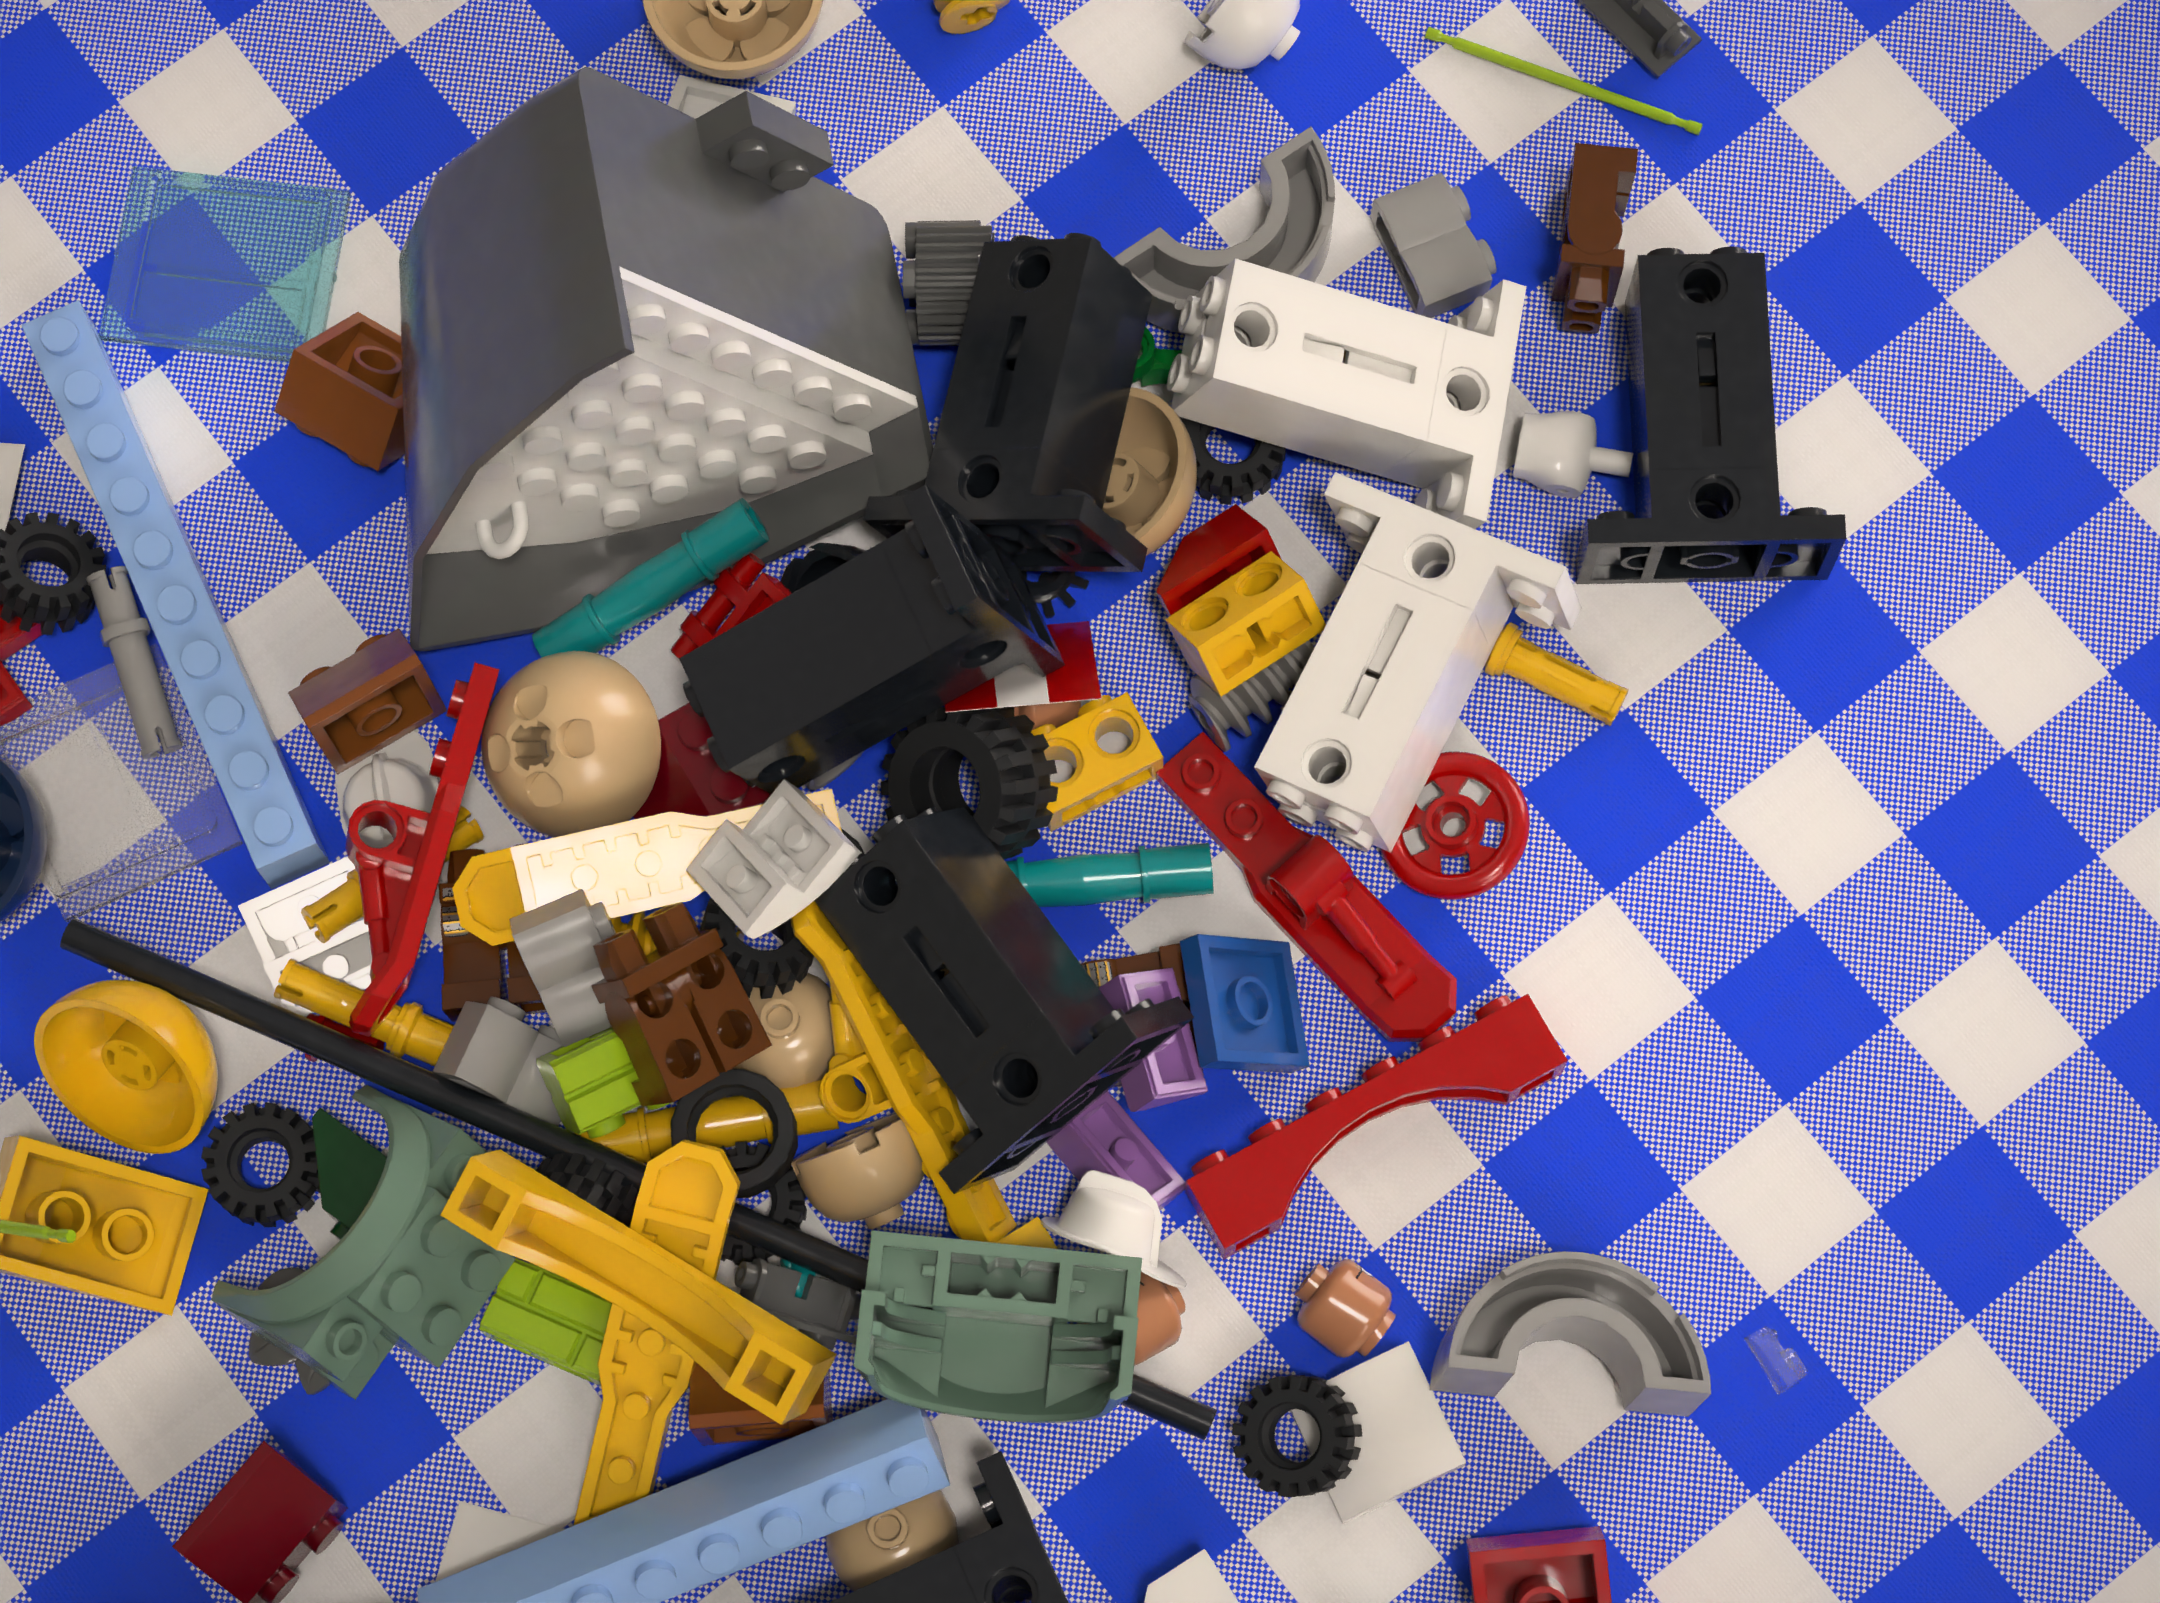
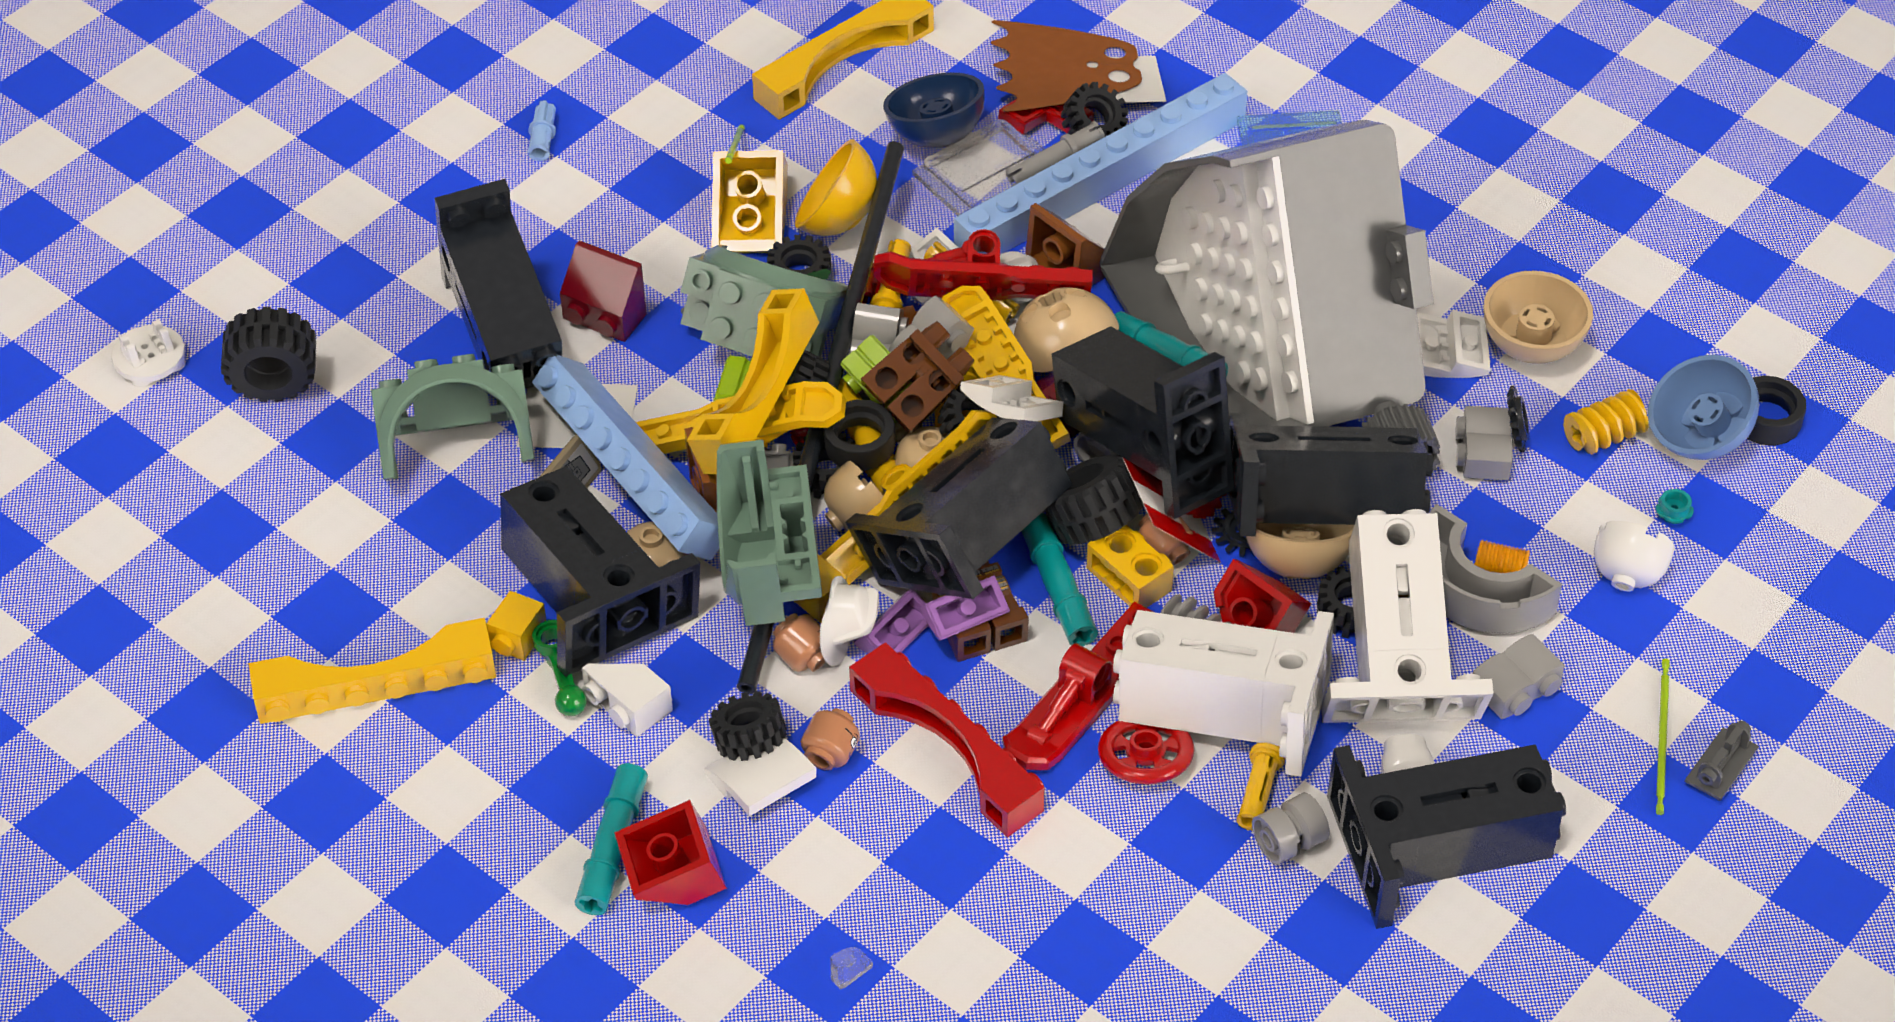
camera: 75 degrees right, 25 degrees down
yellow brick [1165,551,1326,697] -> none
blue plate [1180,934,1310,1073] -> none
light grey brick [1430,1251,1711,1417] -> none
reddish brown hips [1551,143,1638,333] -> none
none -> light grey wheel [1252,792,1330,865]
none -> light grey brick [1455,406,1512,480]
none -> light orange piece [1474,539,1530,573]
none -> black gear [1507,386,1529,453]

